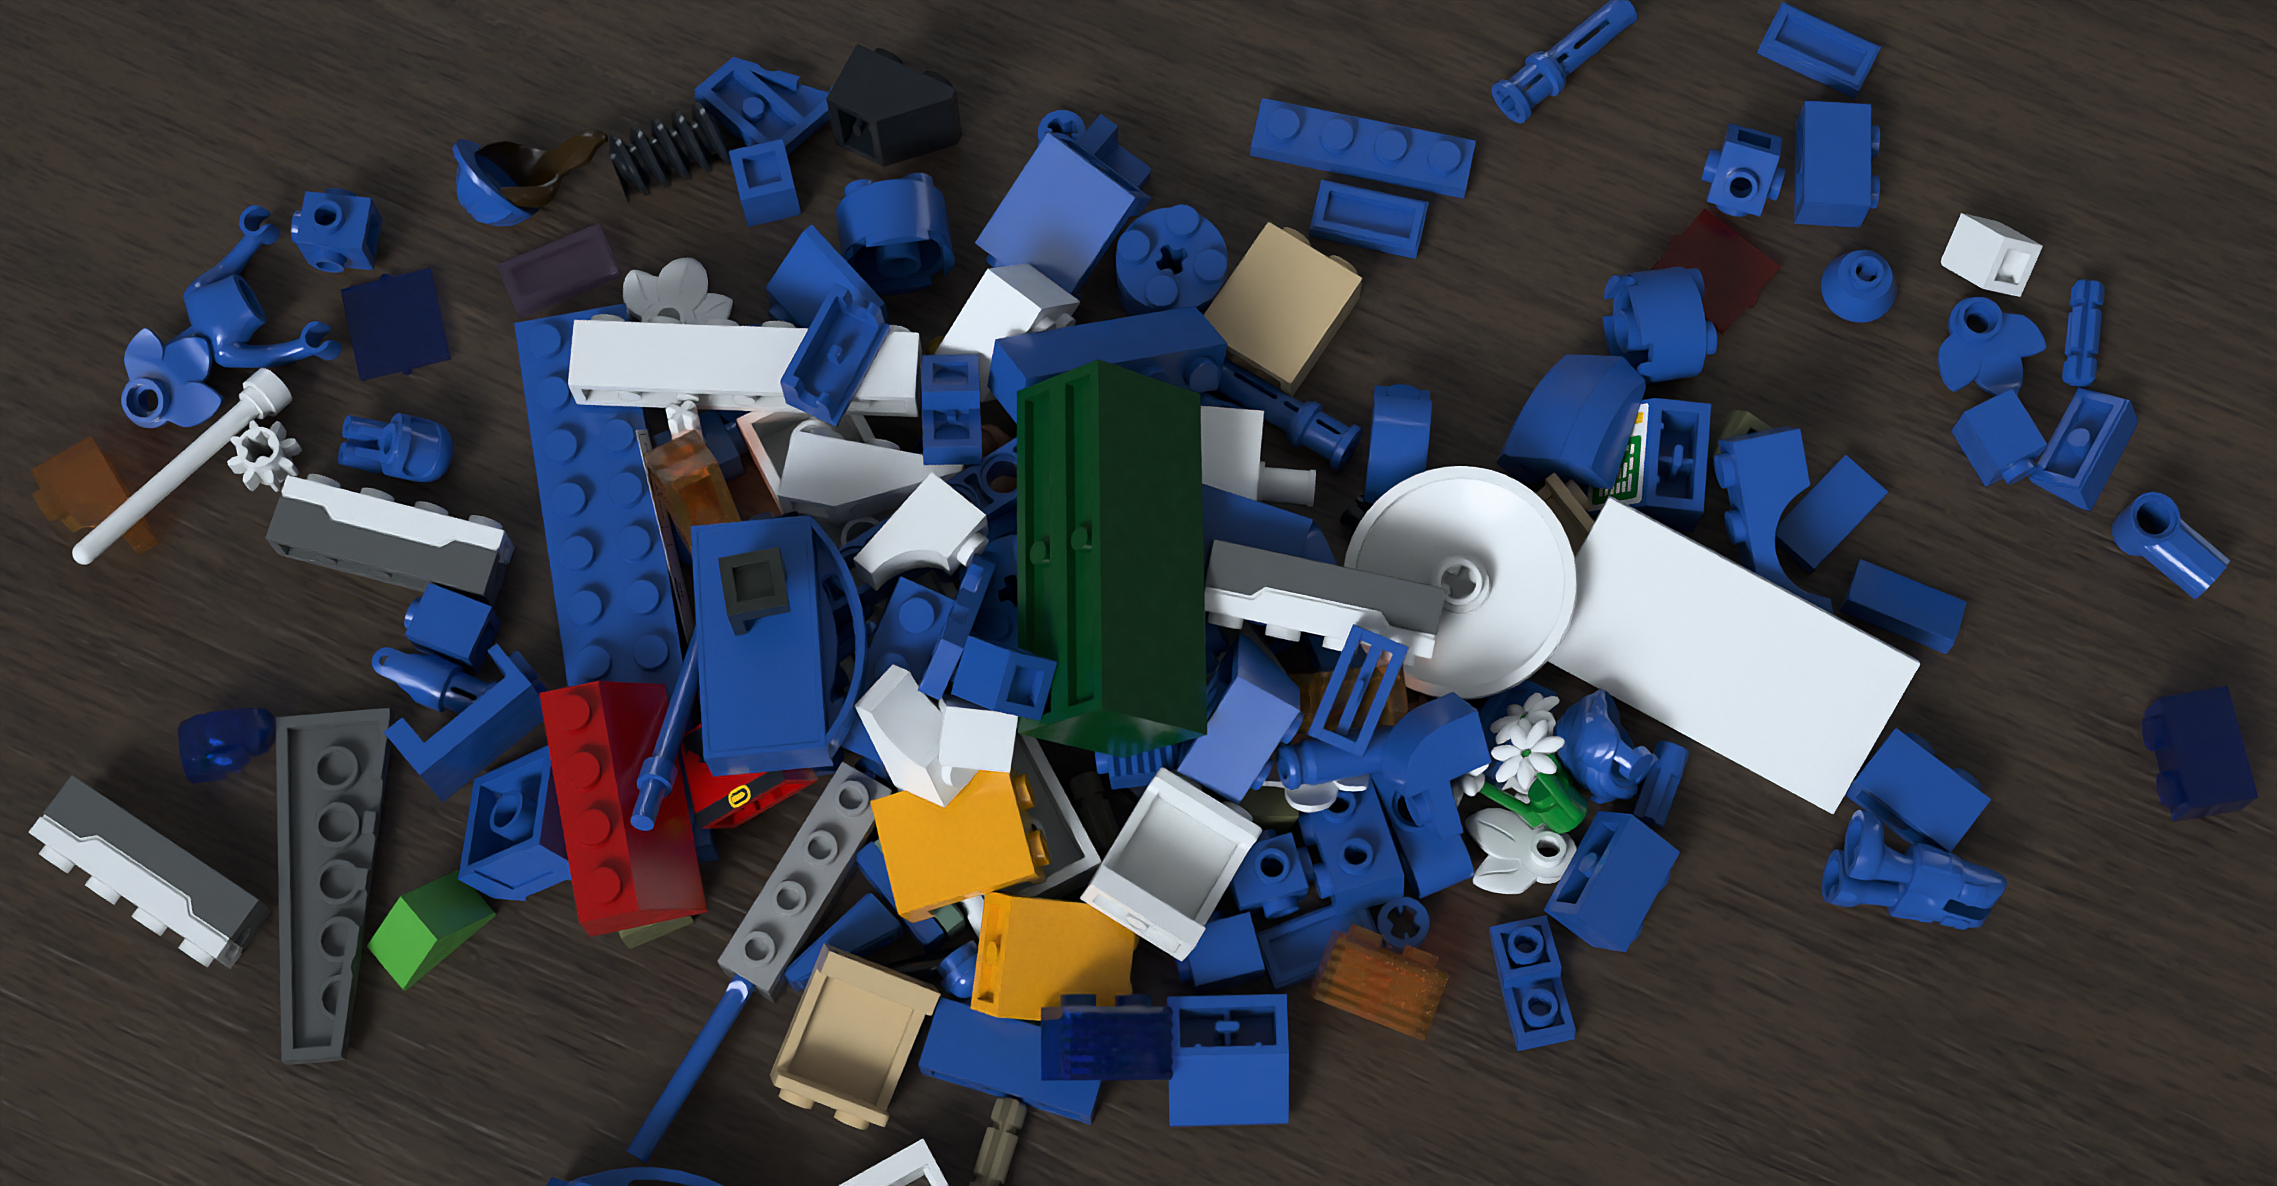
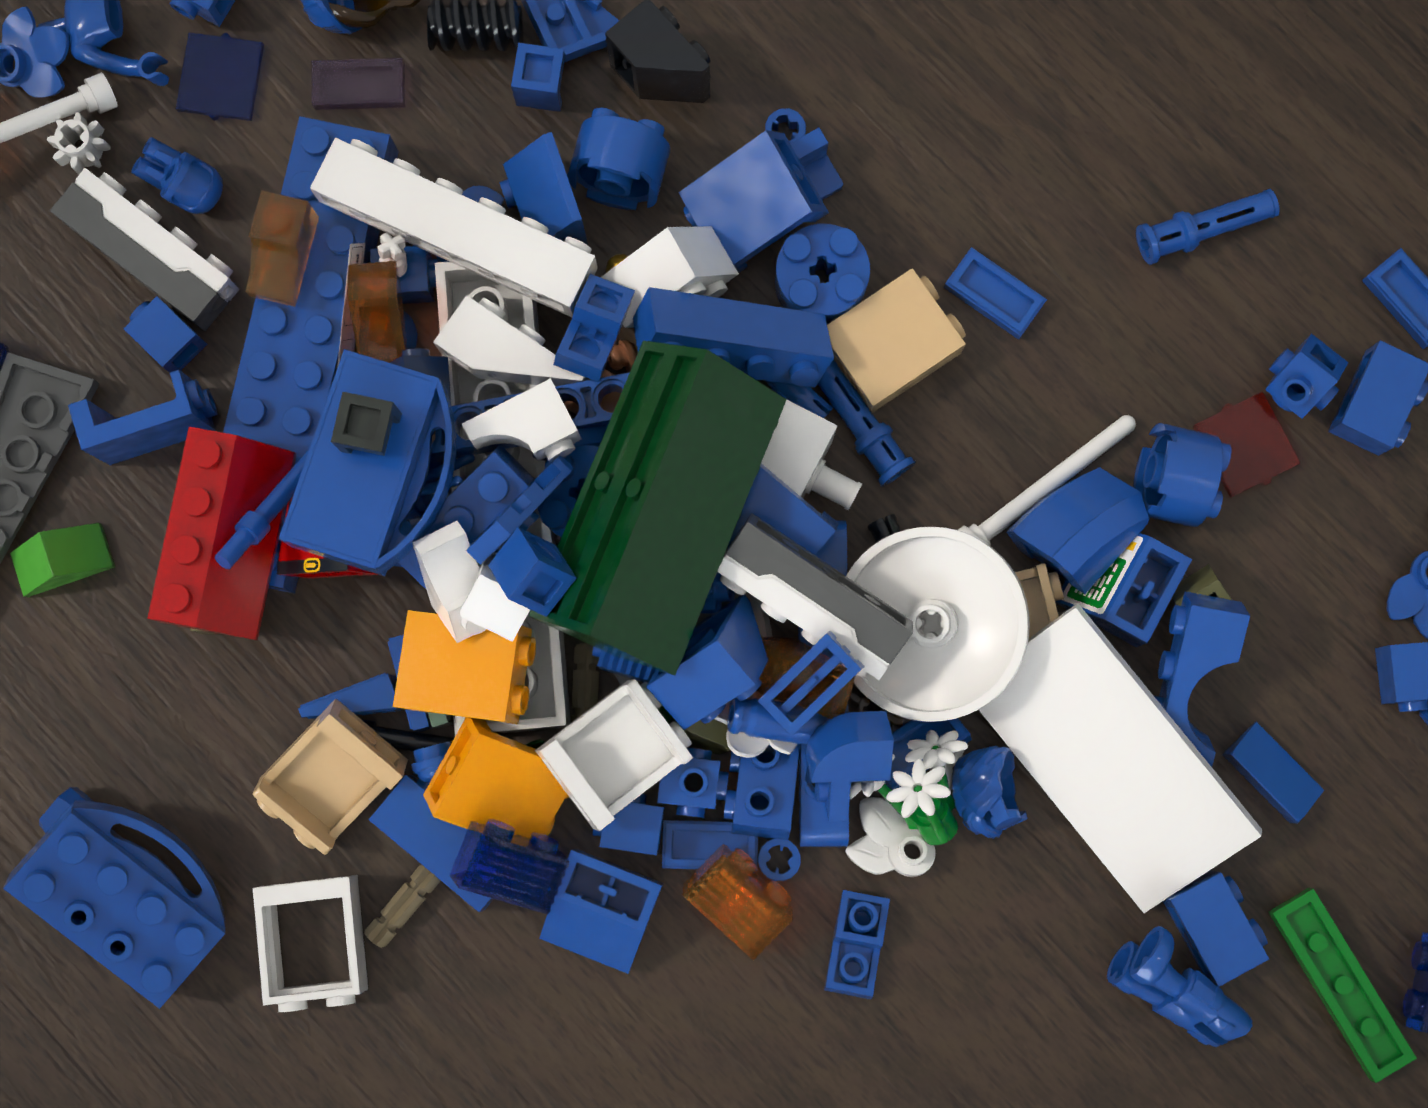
camera: 25 degrees right, 10 degrees up
blue piece [372,647,500,714] -> none
blue slope [458,745,572,901] -> none
white plate [623,257,733,325] -> none
light grey piece [626,757,894,1164] -> none
blue hinge [780,283,891,427] -> none
blue plate [1250,98,1476,199] -> none
blue brick [1364,384,1432,503] -> none
blue brick [1544,811,1680,952] -> none
blue piece [1632,741,1690,829] -> none
blue tile [1775,455,1888,575] -> none
blue cone [1821,250,1897,323] -> none
none -> clear orange arch [245,190,319,307]
none -> white piece [958,415,1136,546]
none -> green plate [1268,888,1417,1083]

